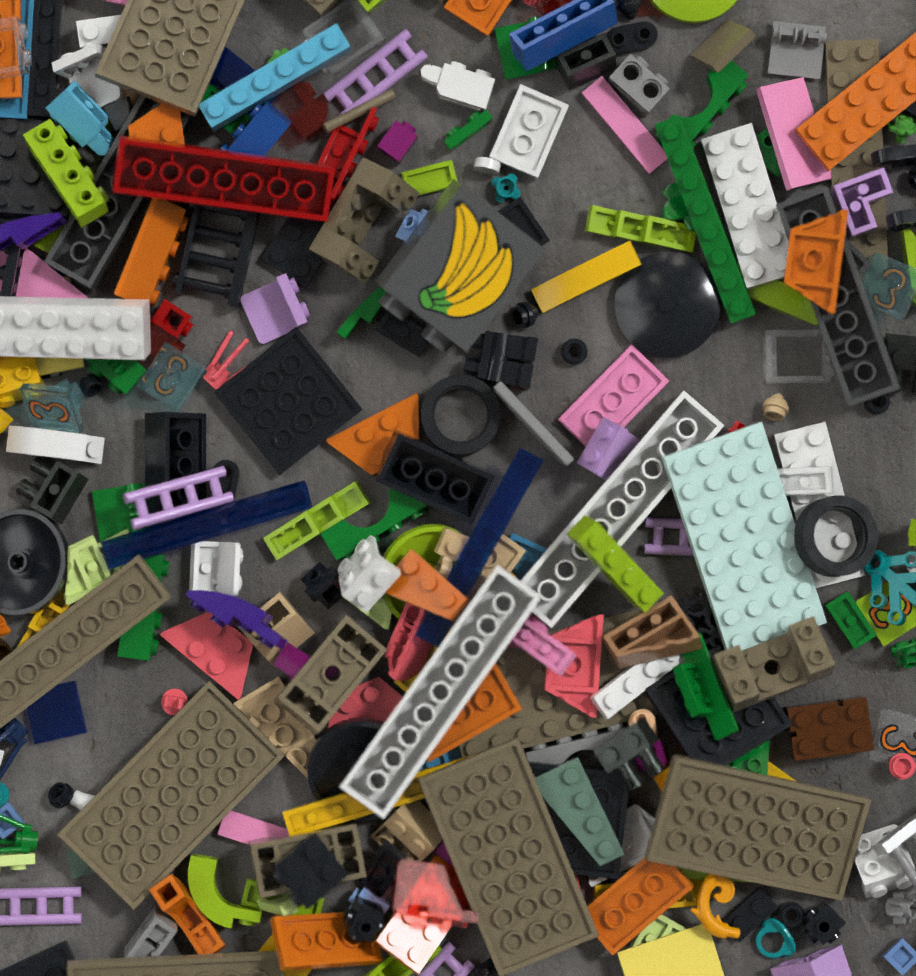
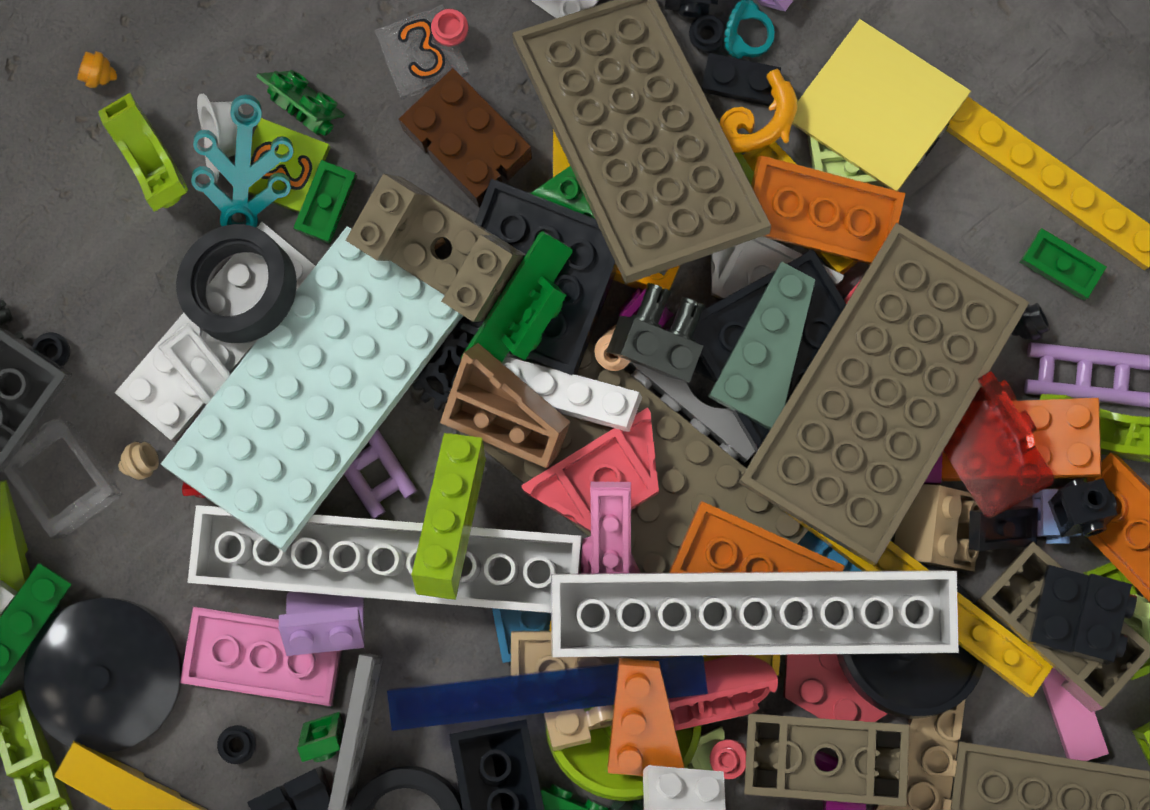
camera: 115 degrees left, 5 degrees down
none -> green plate [297,712,345,762]
none -> coral plate [710,739,746,779]

